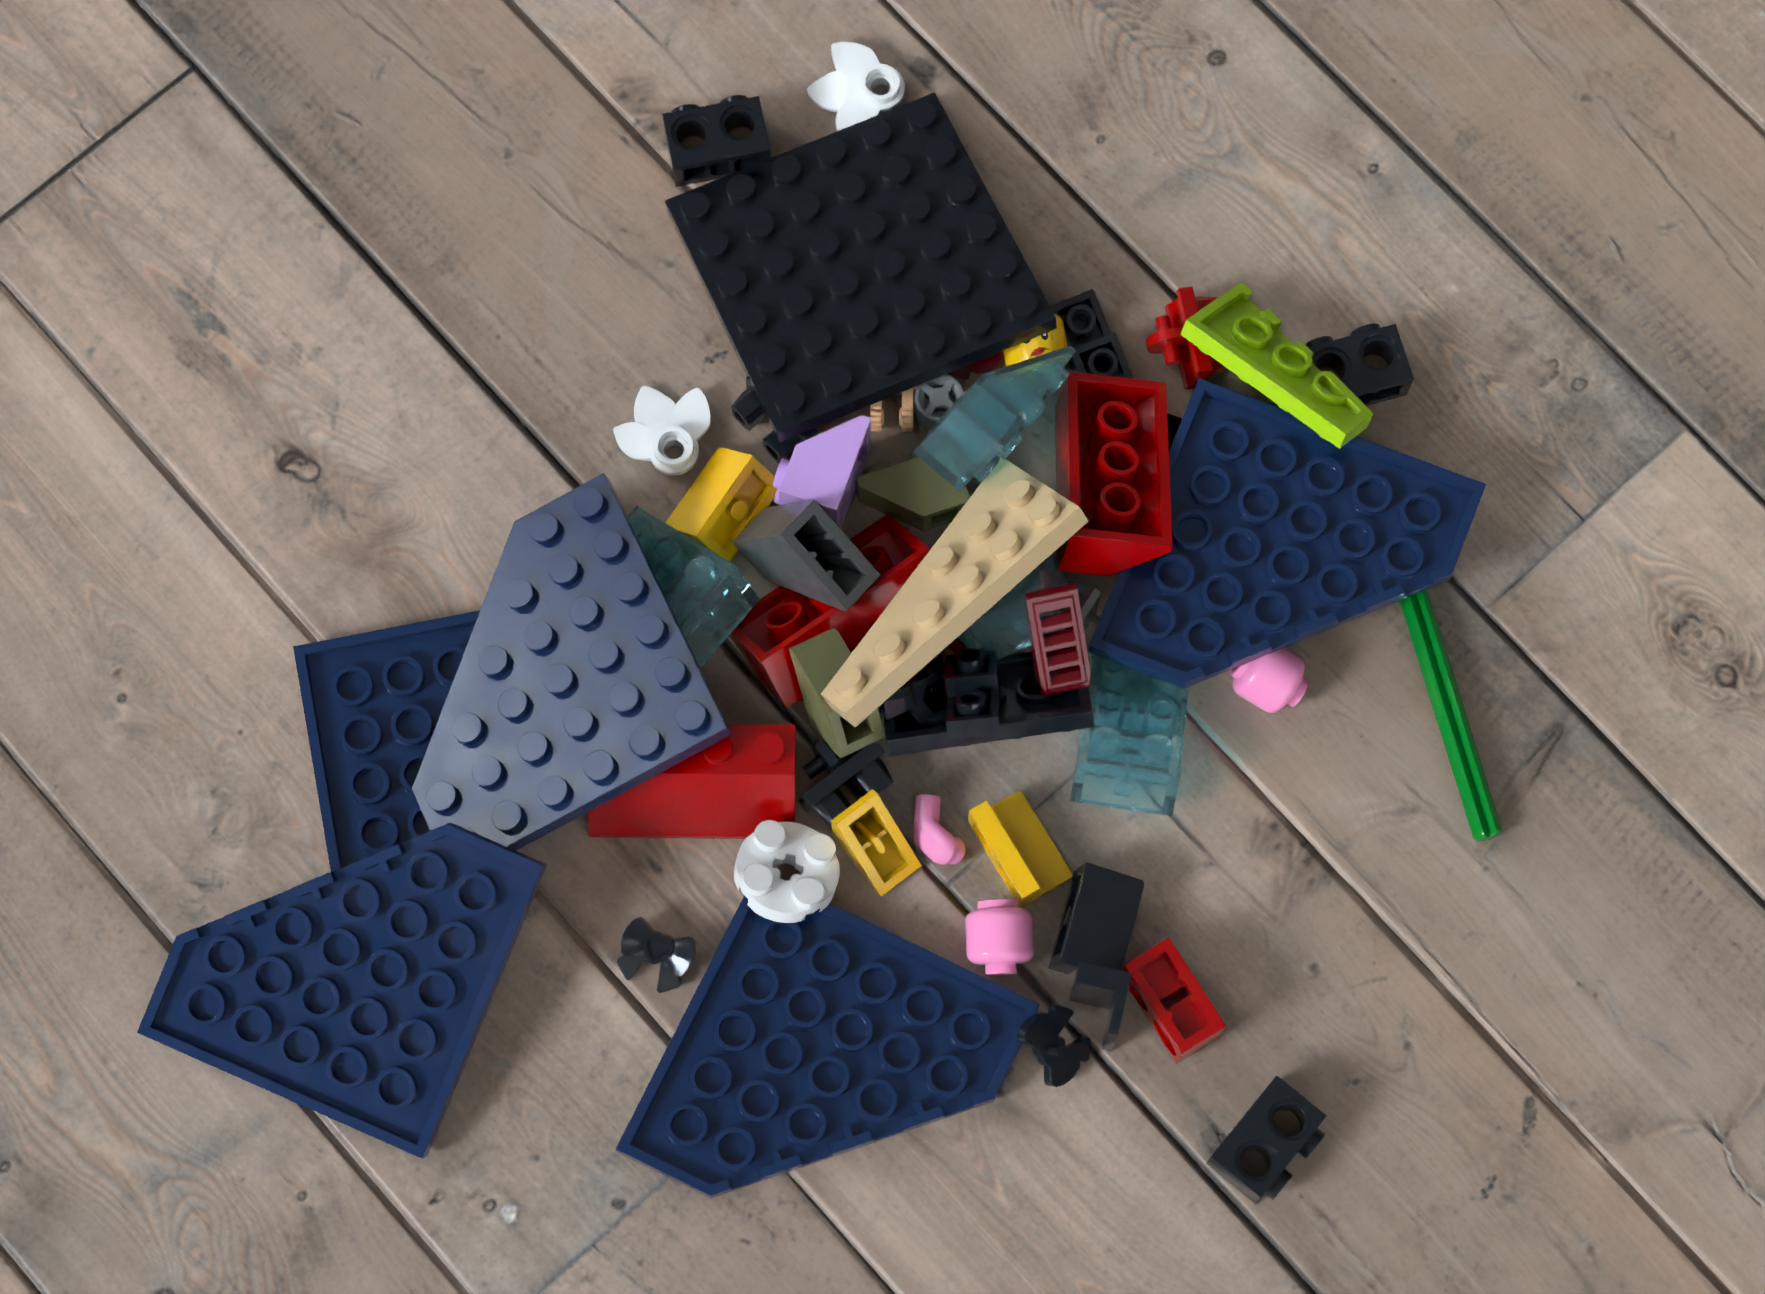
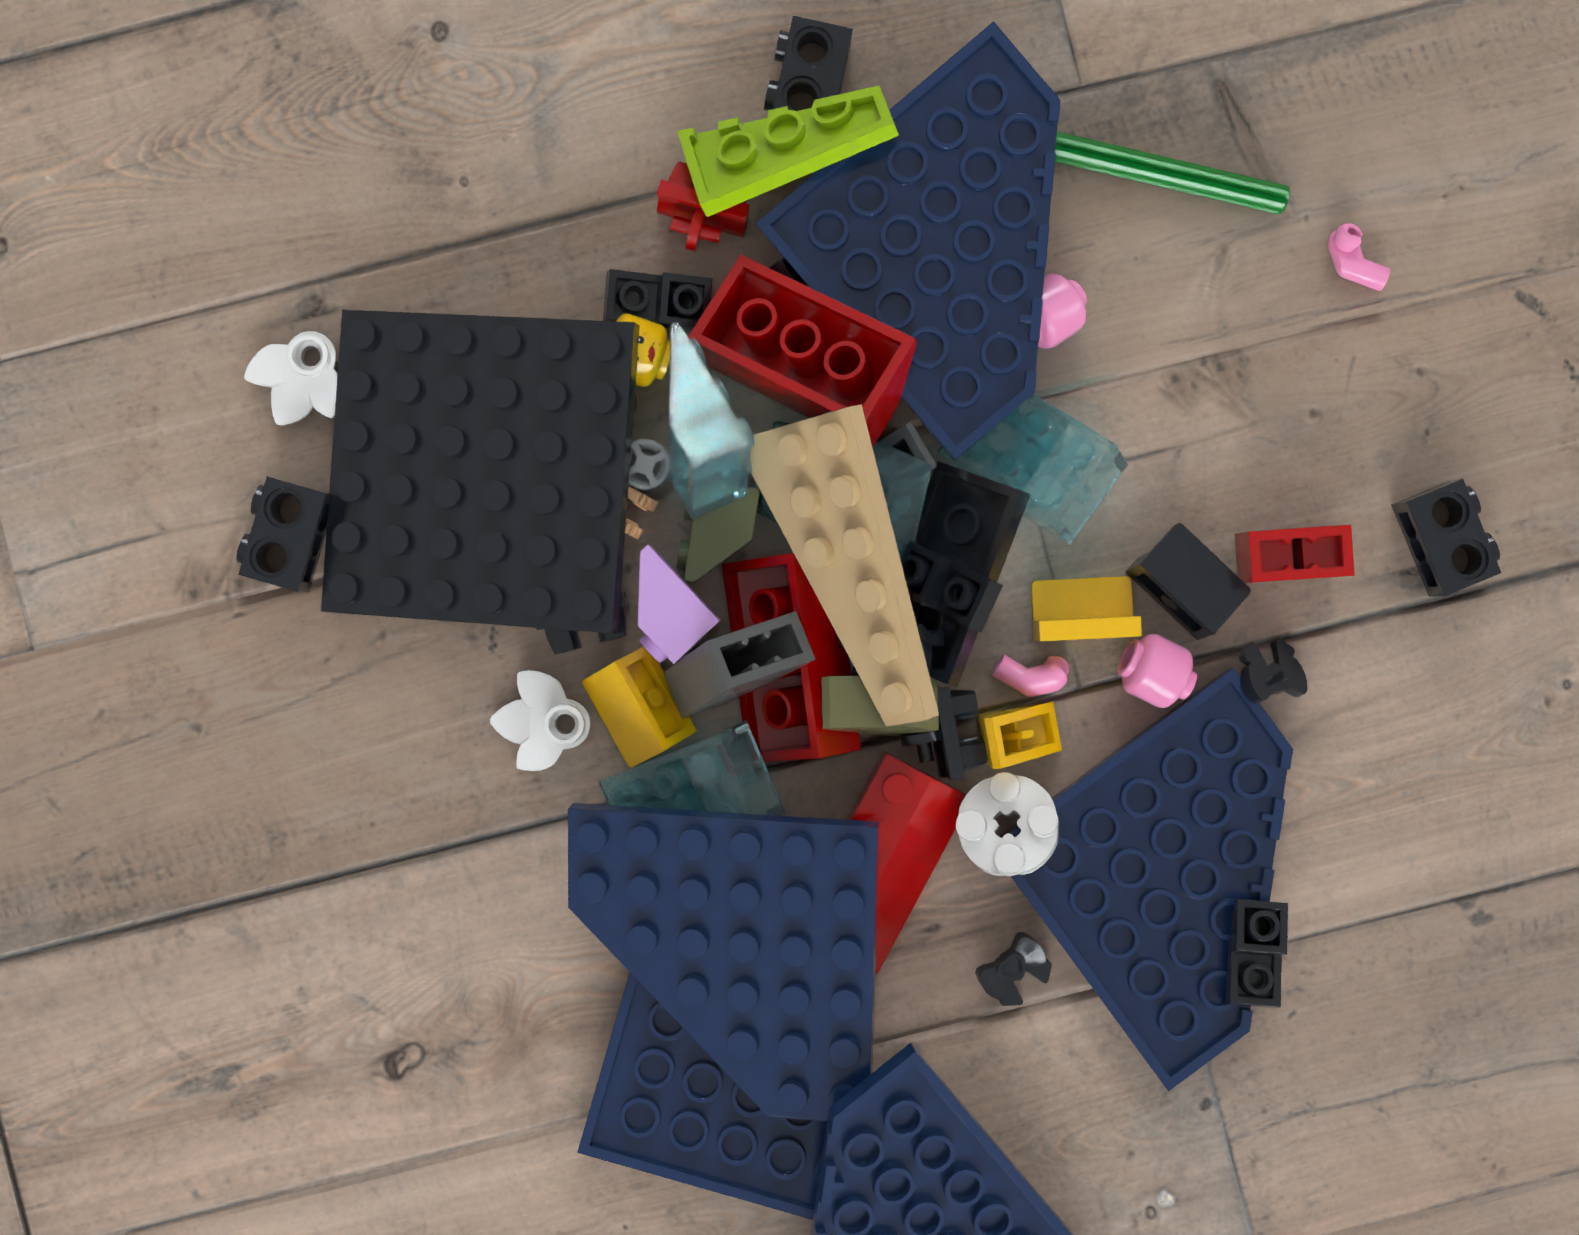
camera: 65 degrees left, 15 degrees up
dark red slope [1024,583,1092,695] -> none
black panel [1069,961,1132,1051] -> none
none -> black slope [1225,899,1288,1008]
none -> bright pink arm [1328,223,1390,292]

